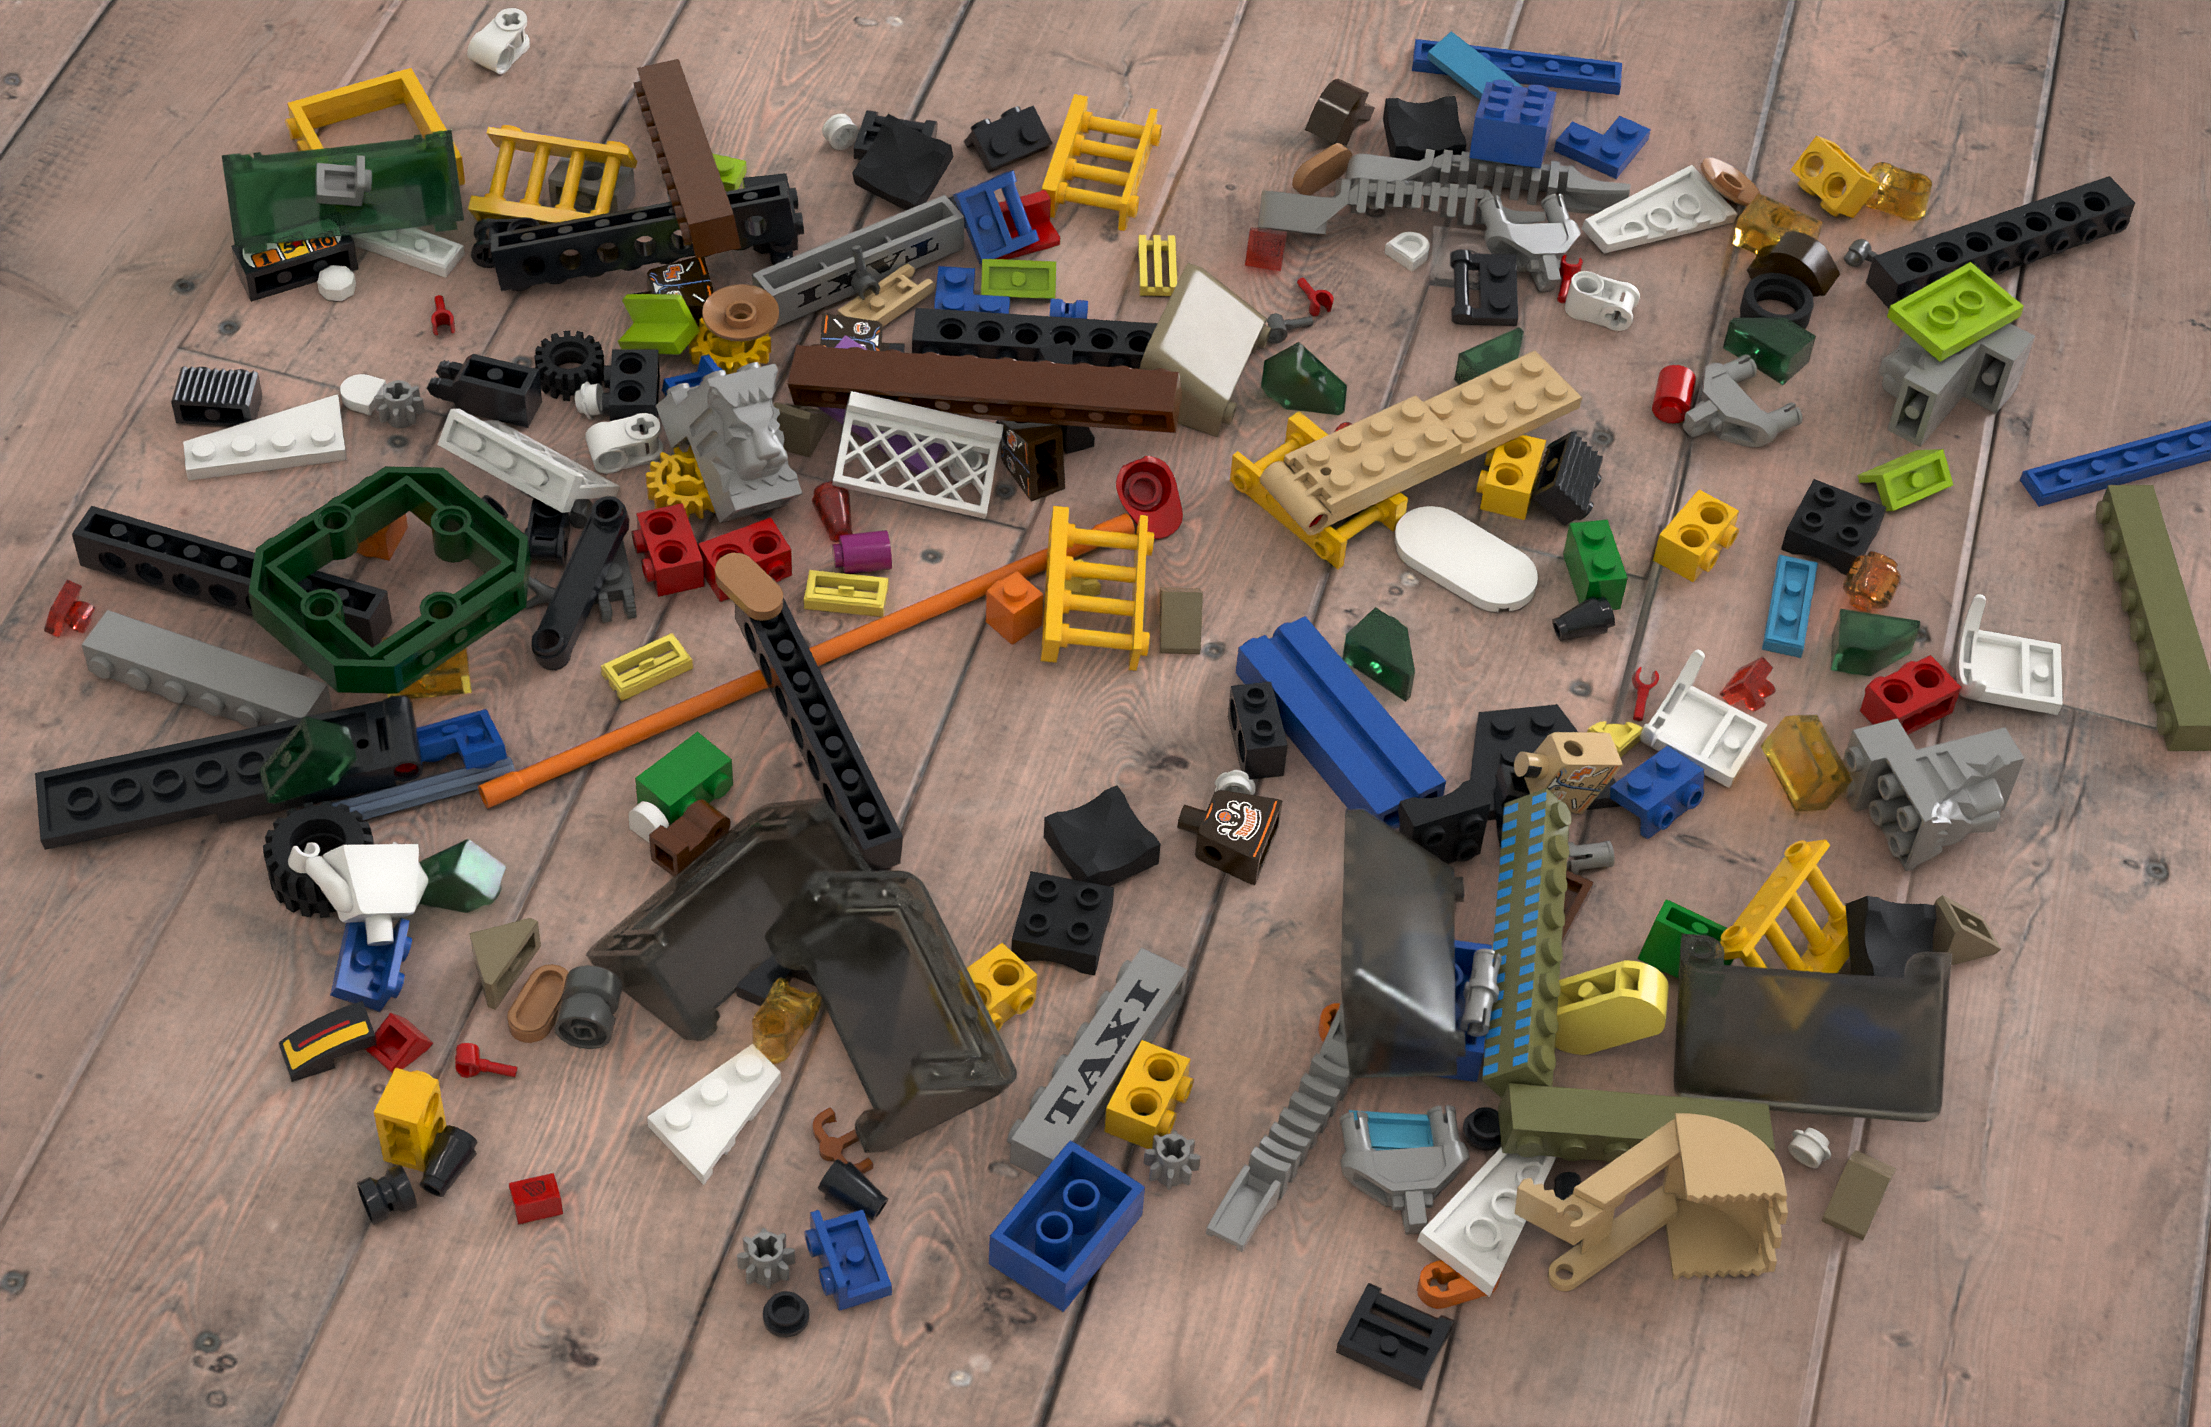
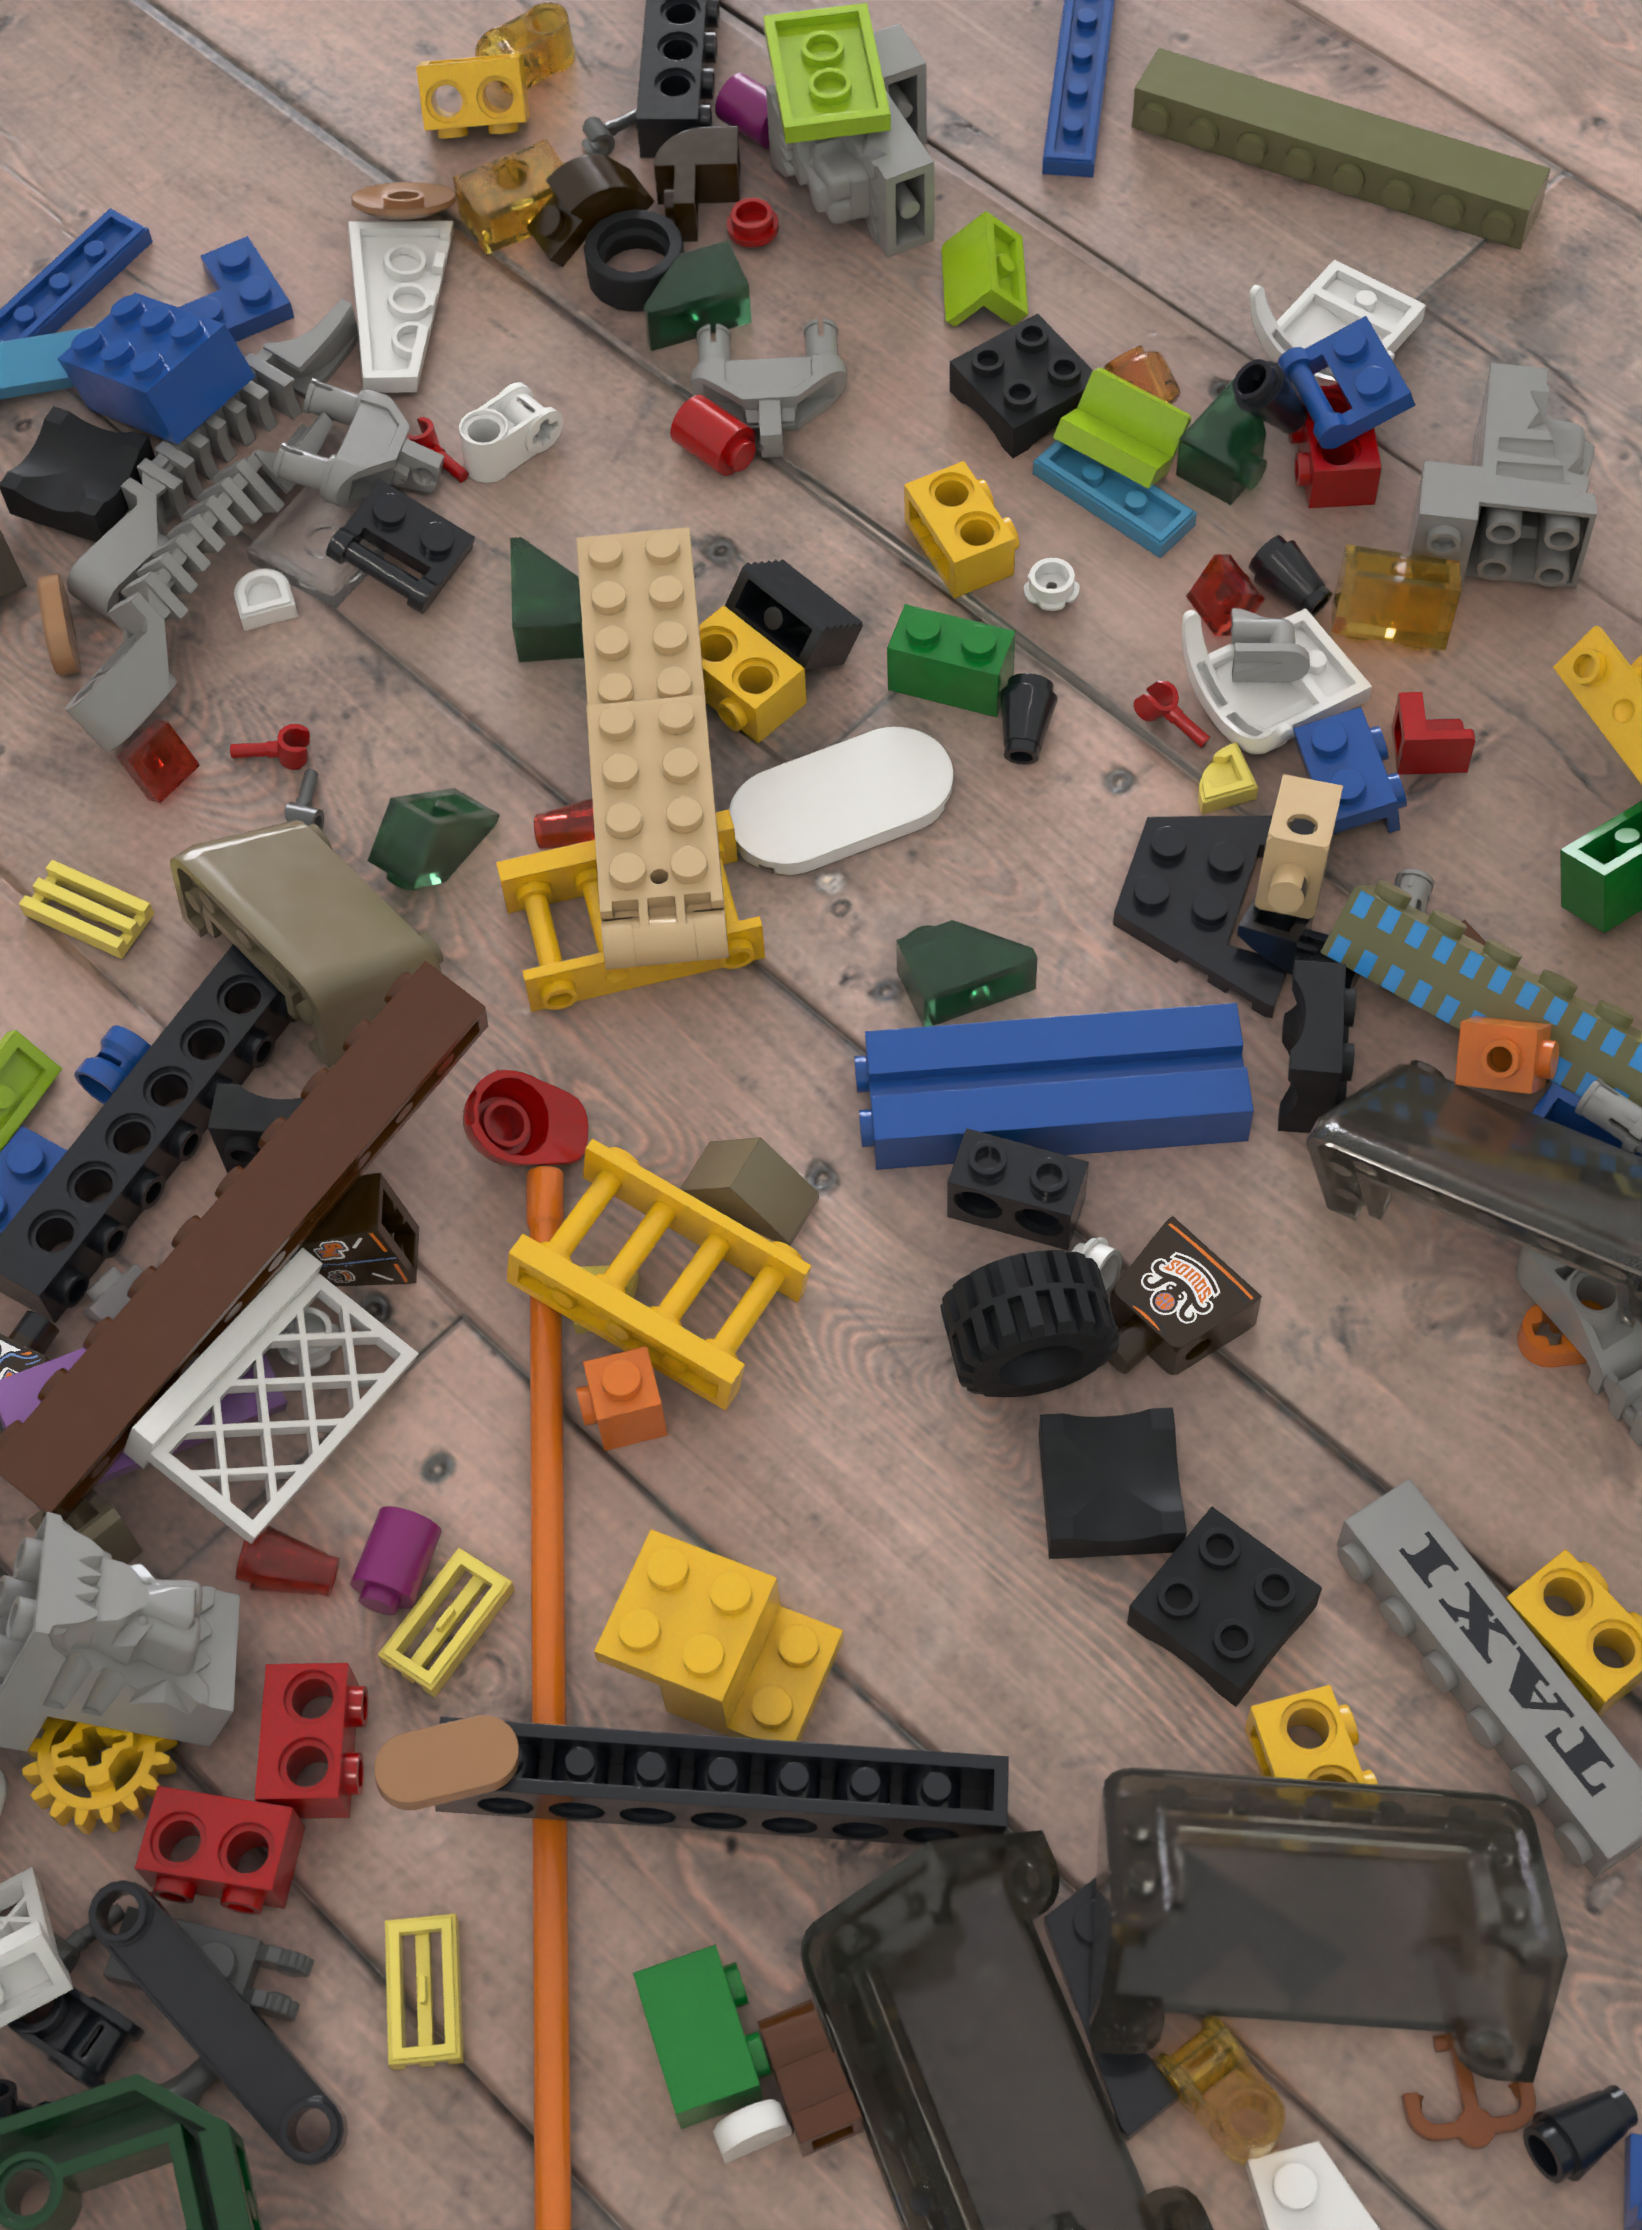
camera: 55 degrees left, 10 degrees up
none -> yellow bracket [594,1529,844,1742]
none -> dark brown brick [654,126,741,242]
none -> red plate [726,198,779,247]
none -> black tyre [940,1250,1119,1397]
none -> white plate [1024,558,1080,611]
none -> lime panel [1053,367,1191,489]
none -> light grey piece [1231,608,1310,682]
none -> black cone [1233,359,1308,434]
none -> black cone [1248,535,1333,616]
none -> blue plate [1277,316,1415,449]
none -> red panel [1391,692,1475,775]
none -> orange brick [1455,1016,1559,1094]

